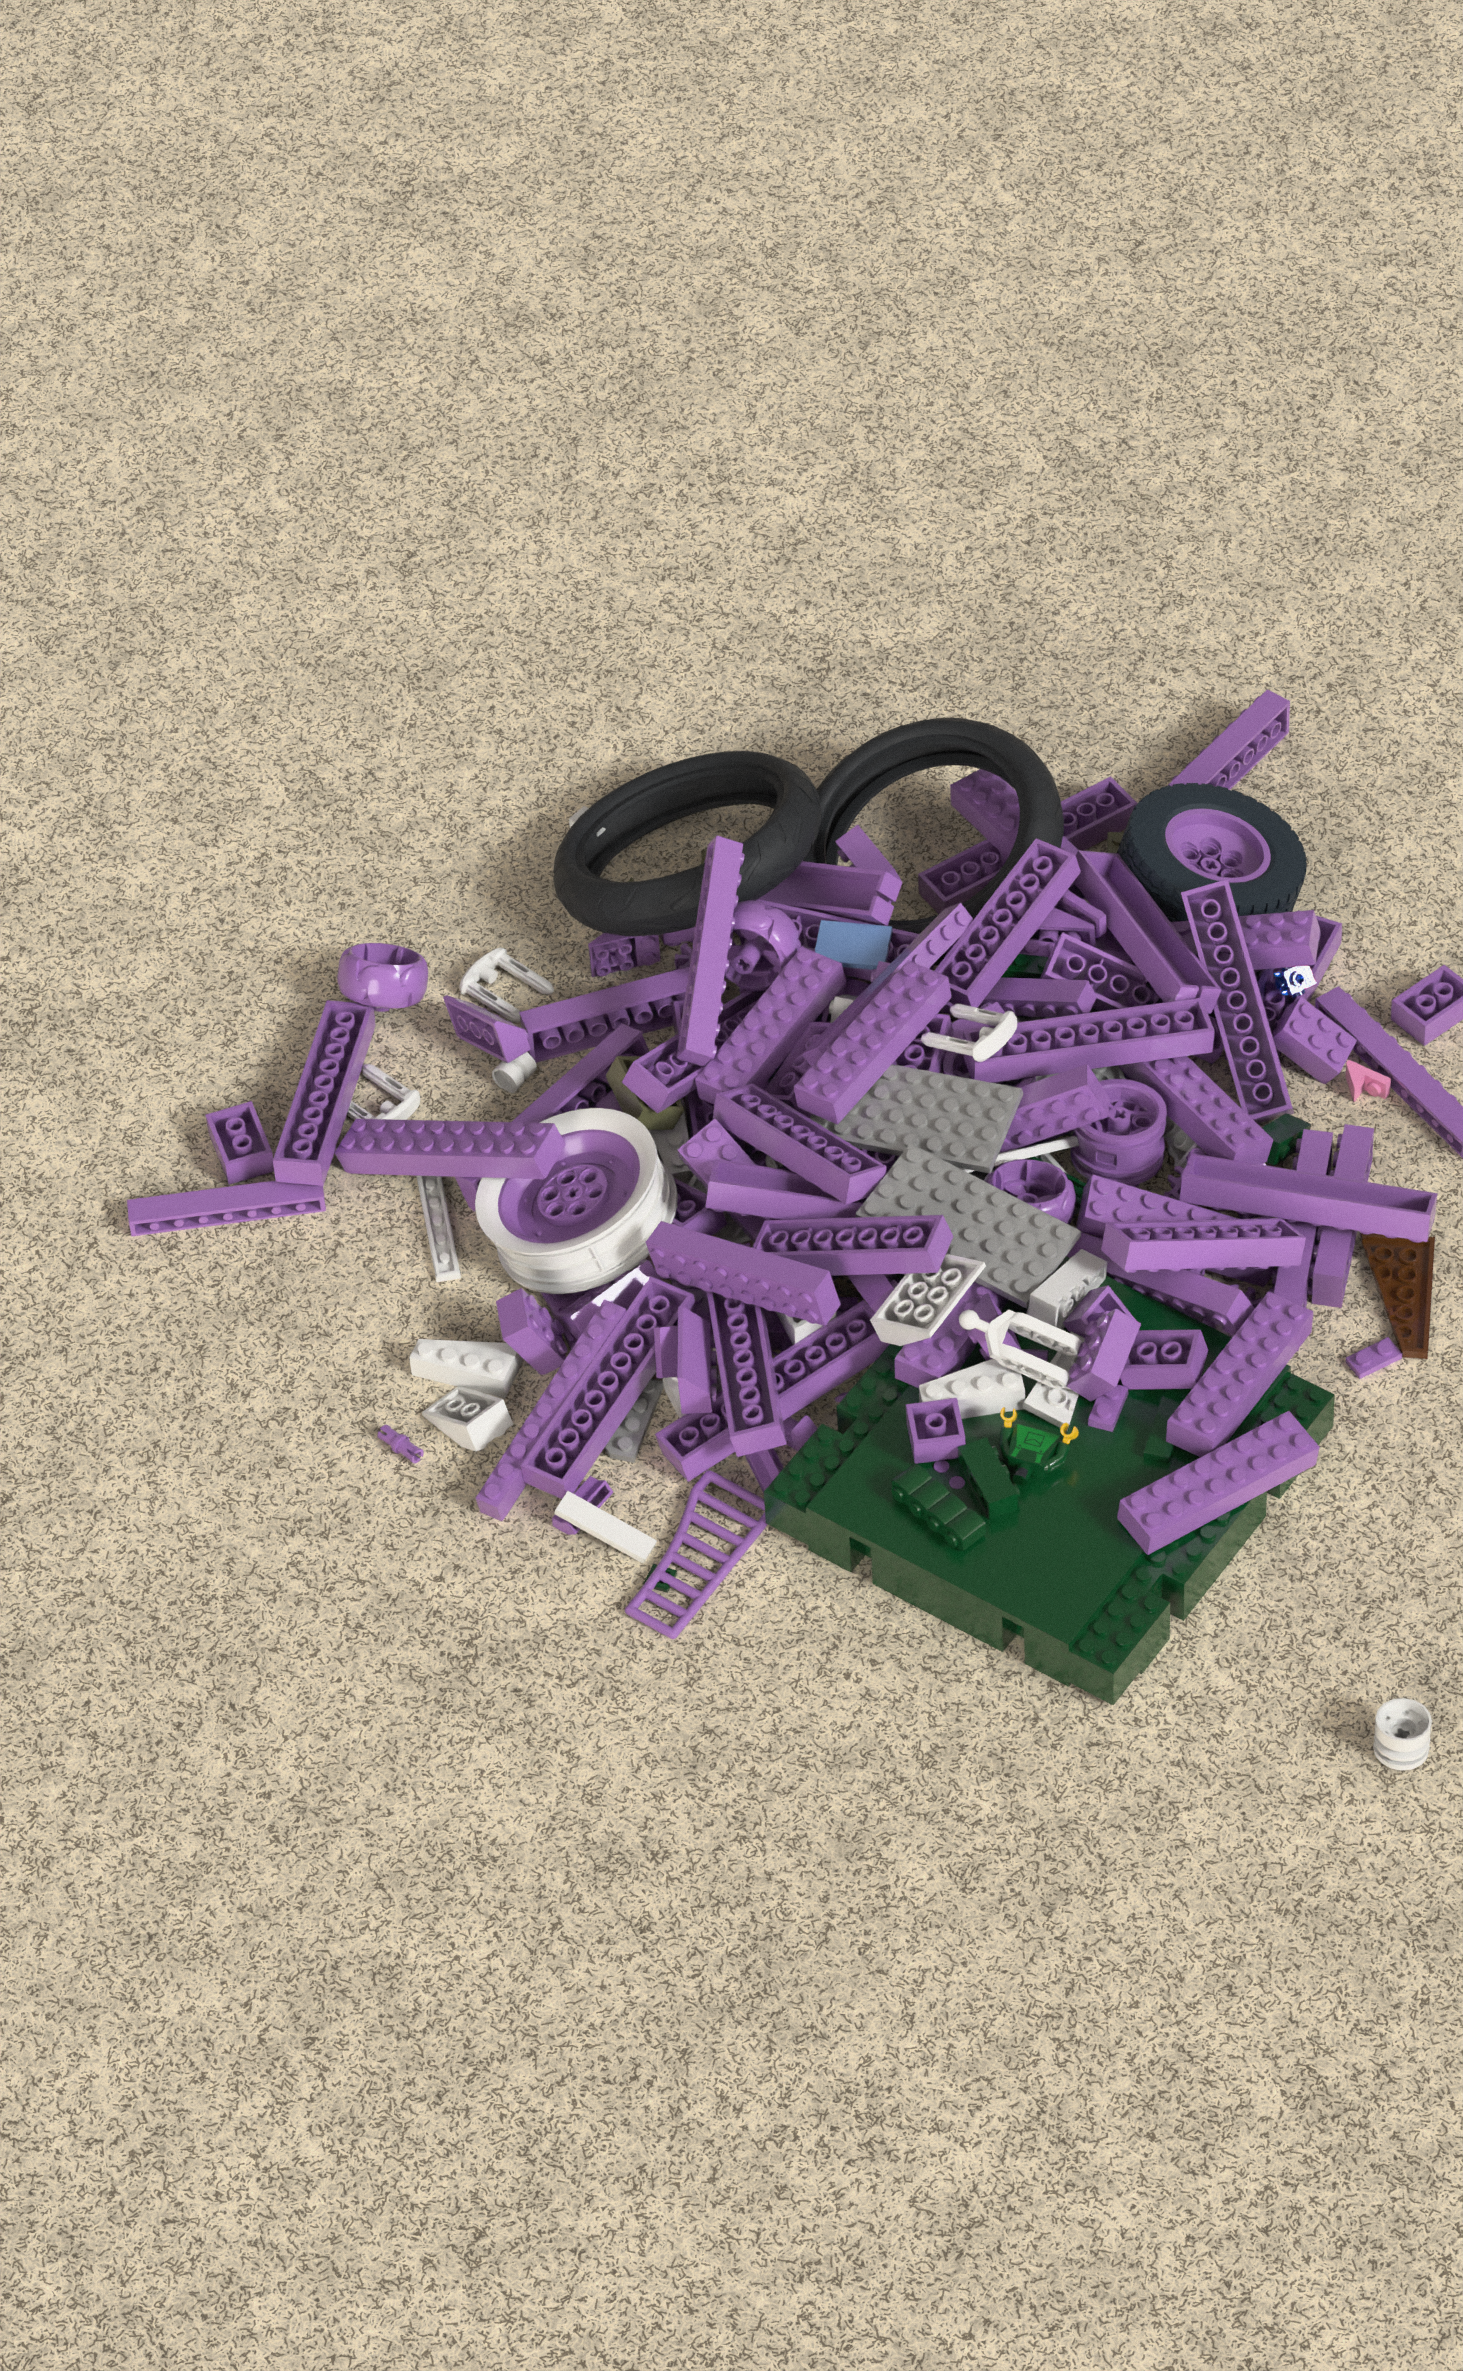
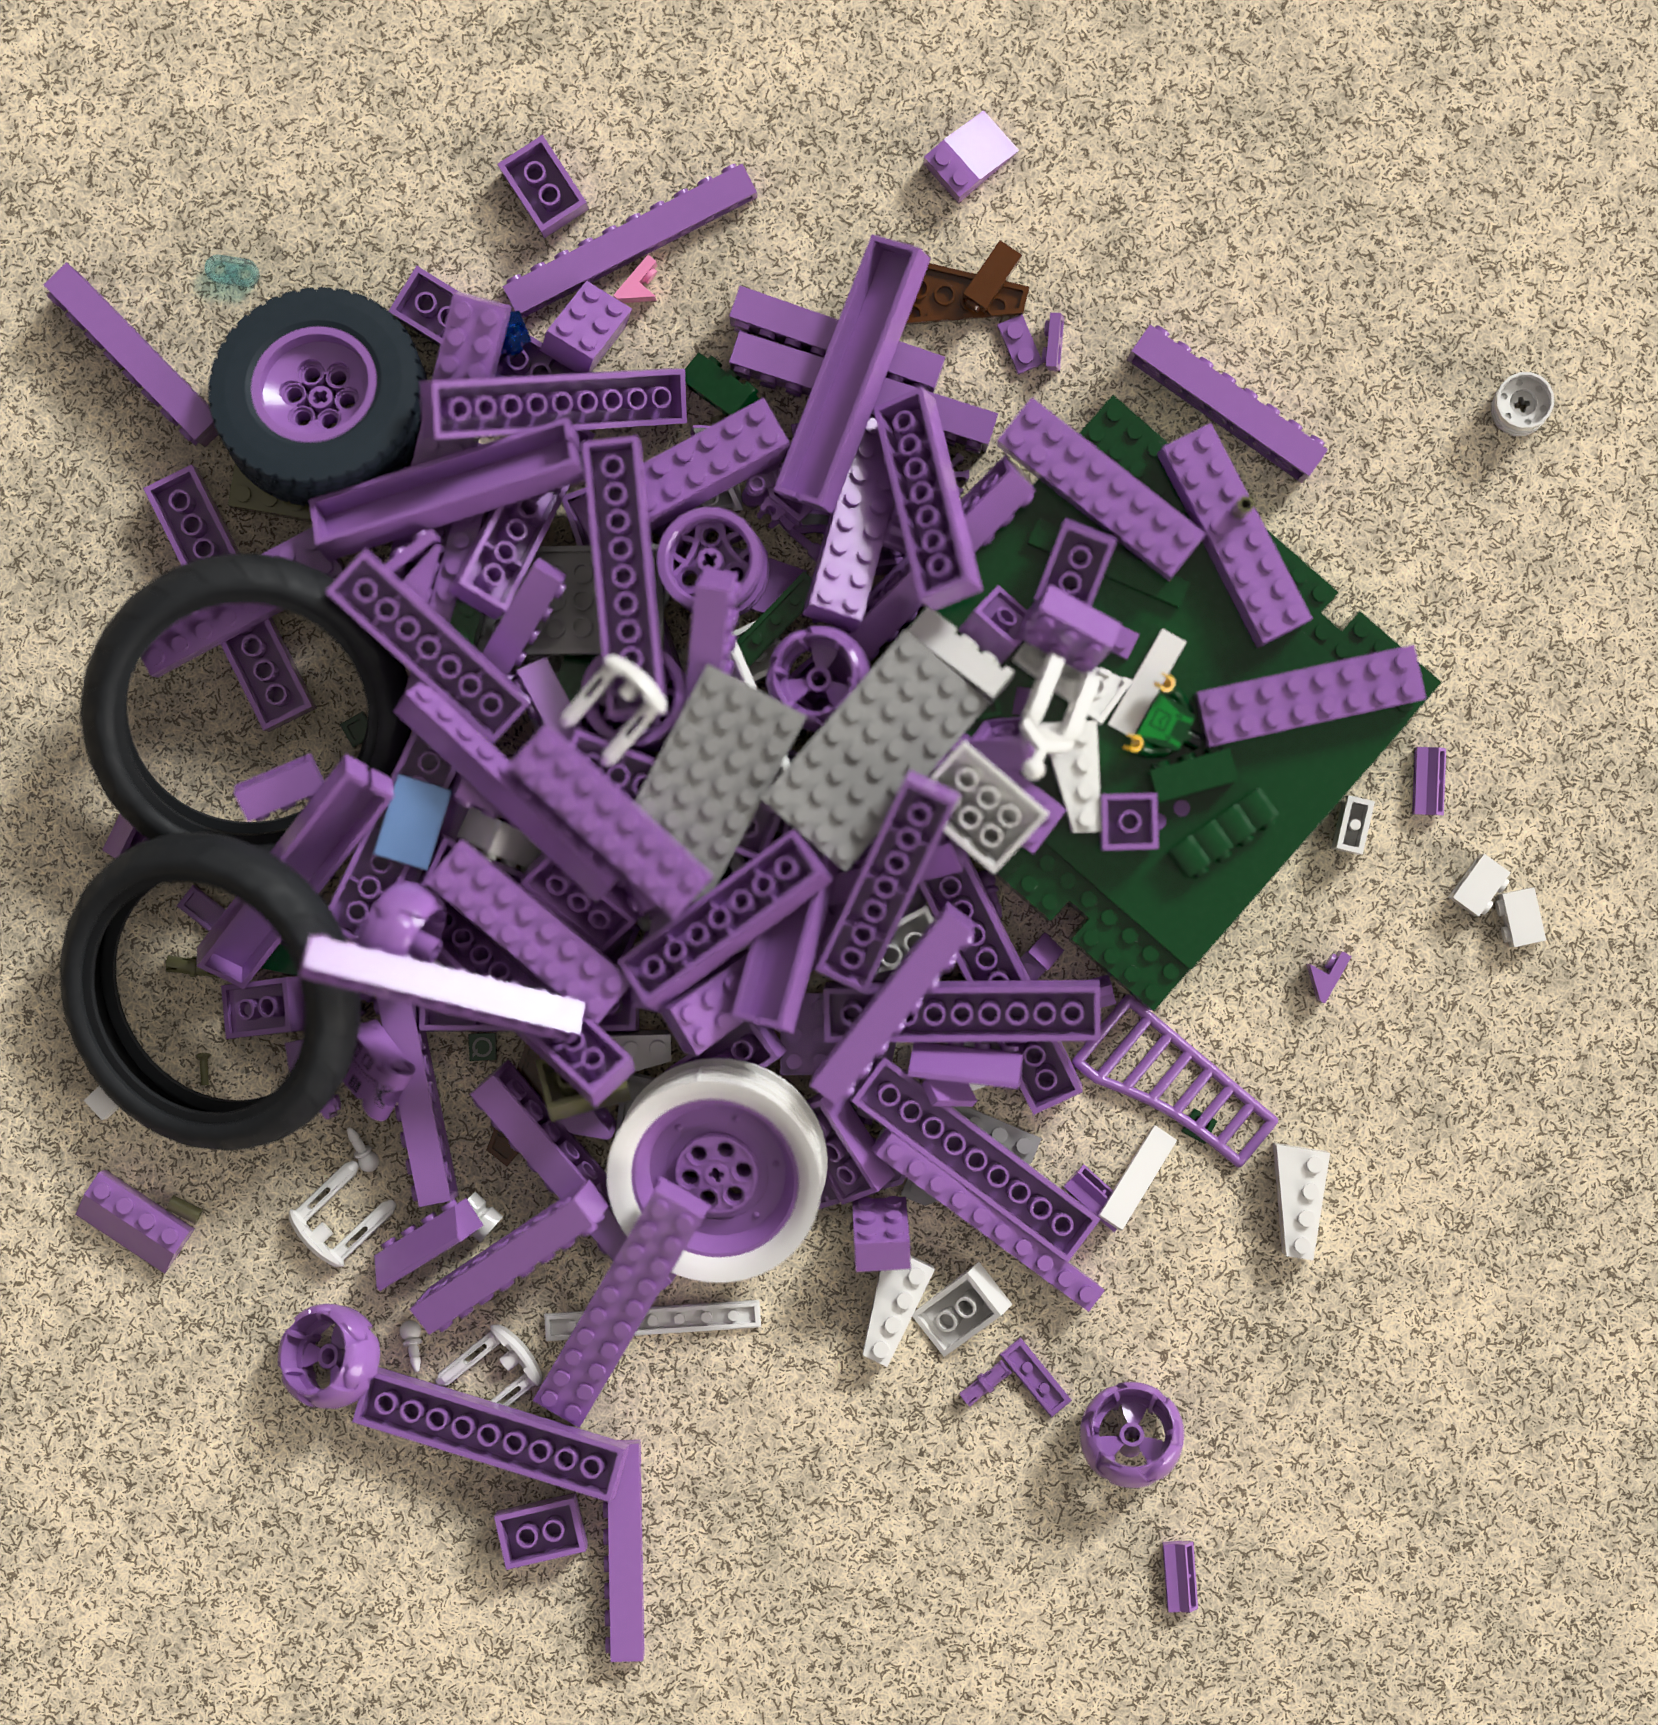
camera: 85 degrees left, 40 degrees up
none -> medium lavender slope [75,1169,195,1274]
none -> olive piece [166,1195,203,1224]
none -> clear light blue plate [204,254,260,288]
none -> medium lavender piece [343,1019,416,1121]
none -> white bar [347,1127,379,1172]
none -> white bar [400,1320,422,1372]
none -> medium lavender brick [410,1179,609,1335]
none -> reddish brown brick [962,240,1022,314]
none -> medium lavender tile [1000,1337,1072,1417]
none -> medium lavender plate [1042,312,1065,371]
none -> medium lavender wheel [1080,1382,1184,1488]
none -> white tile [1107,629,1186,738]
none -> medium lavender brick [1127,324,1328,483]
none -> medium lavender piece [1162,1541,1198,1613]
none -> medium lavender brick [1194,645,1426,748]
none -> piece [1231,496,1254,519]
none -> white wedge [1272,1142,1330,1260]
none -> medium lavender slope [1306,951,1352,1003]
none -> white brick [1331,795,1375,855]
none -> medium lavender piece [1412,747,1446,815]
none -> white brick [1448,854,1510,916]
none -> white brick [1495,887,1546,947]

